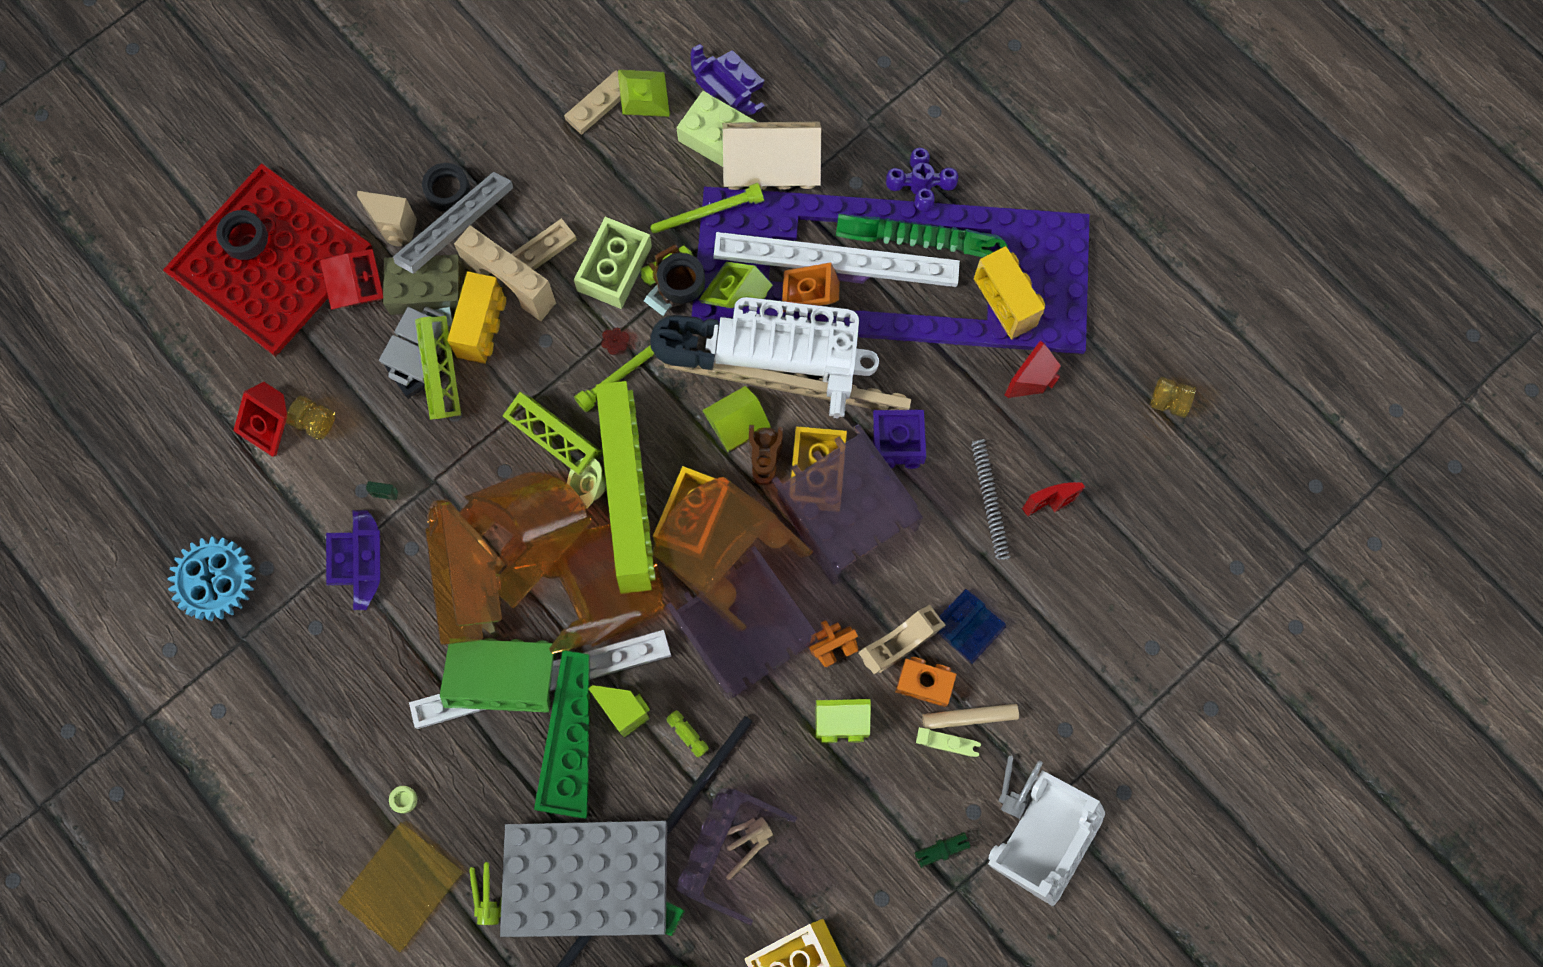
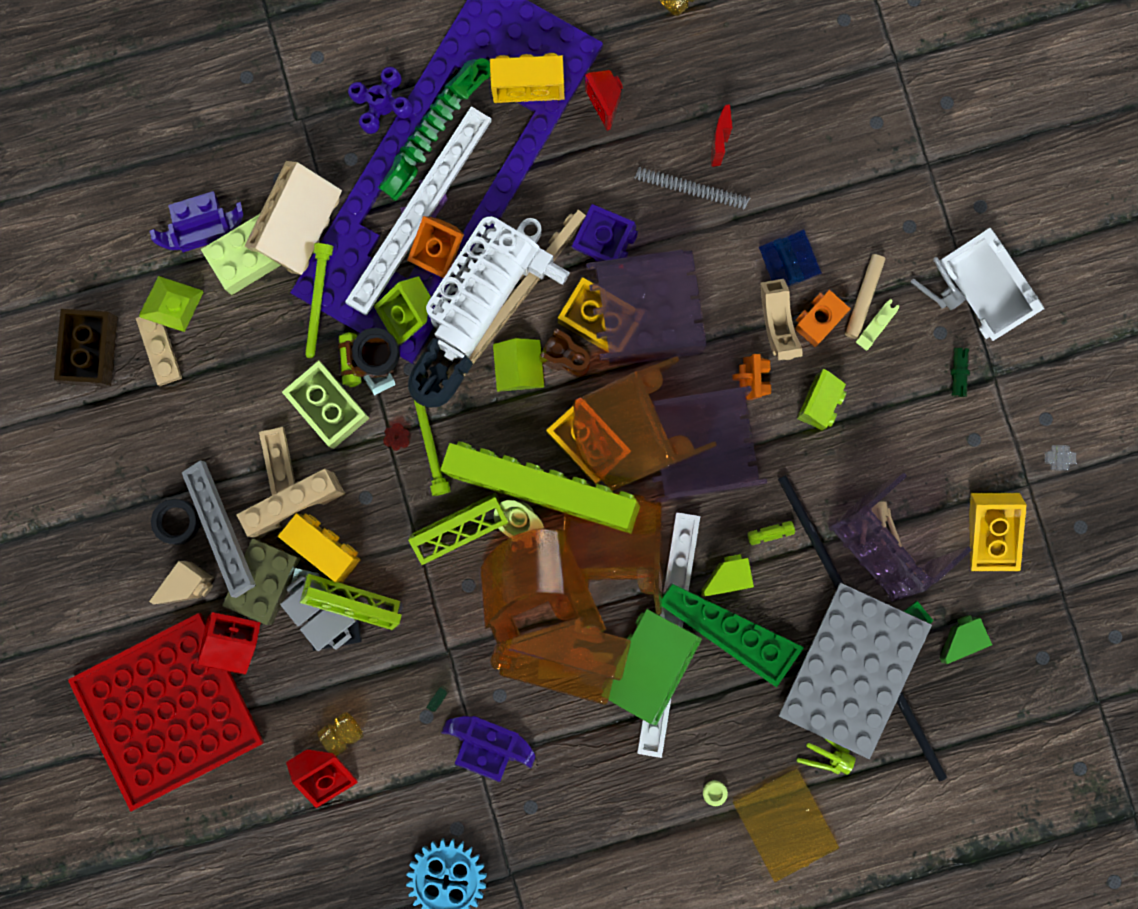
camera: 60 degrees left, 10 degrees up
black tyre [216,210,268,260] -> none
none -> dark brown brick [54,309,118,387]

